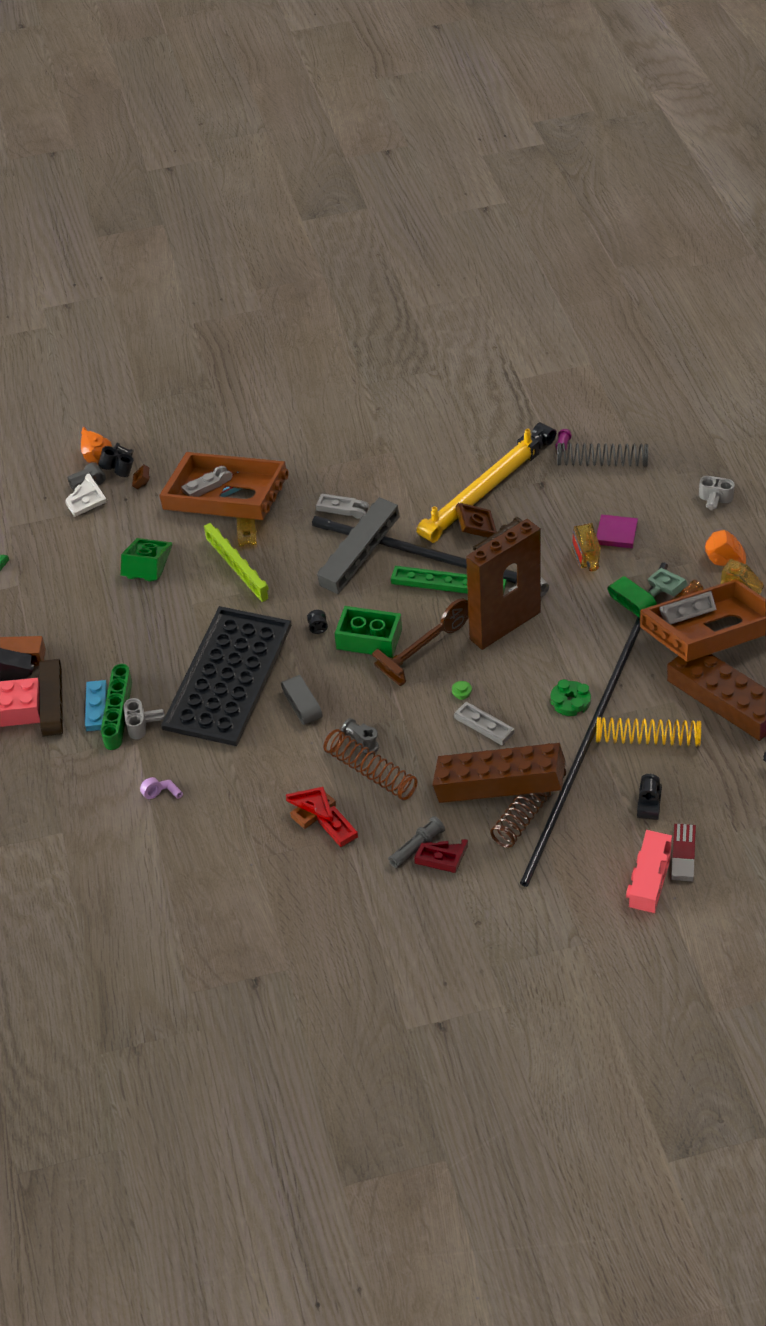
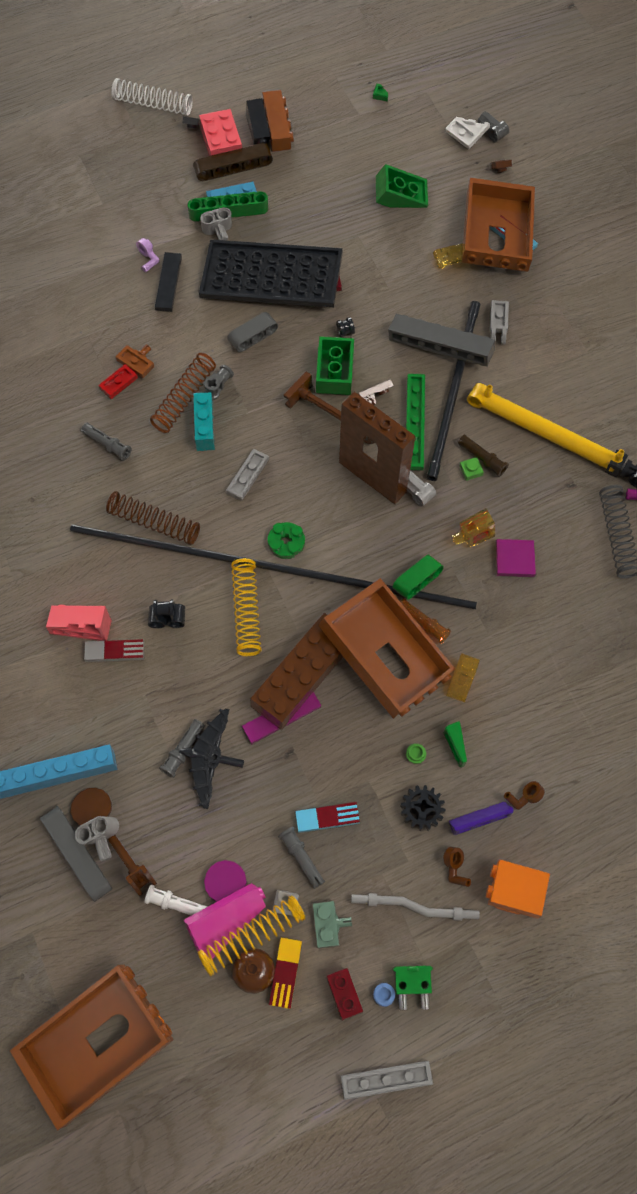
camera: 75 degrees right, 20 degrees up
orange helmet [81,427,112,464] -> none
black piece [98,443,134,477] -> none
light grey hinge [181,465,233,497] -> none
lime plate [204,523,269,602] -> none
red tile [286,787,333,821] -> none
dark red wing [414,839,468,873] -> none
reddish brown brick [433,743,565,803] -> none
bright green plate [452,681,472,700] -> none
reddish brown tile [456,502,497,538] -> none
sand green plate [647,568,688,597] -> none
light grey tile [659,591,717,625] -> none
light grey beam [699,476,735,511] -> none
orange helmet [705,530,746,566] -> none
none -> black tile [155,252,182,312]
none -> teal arch [193,392,215,451]
none -> hinge [357,379,393,405]

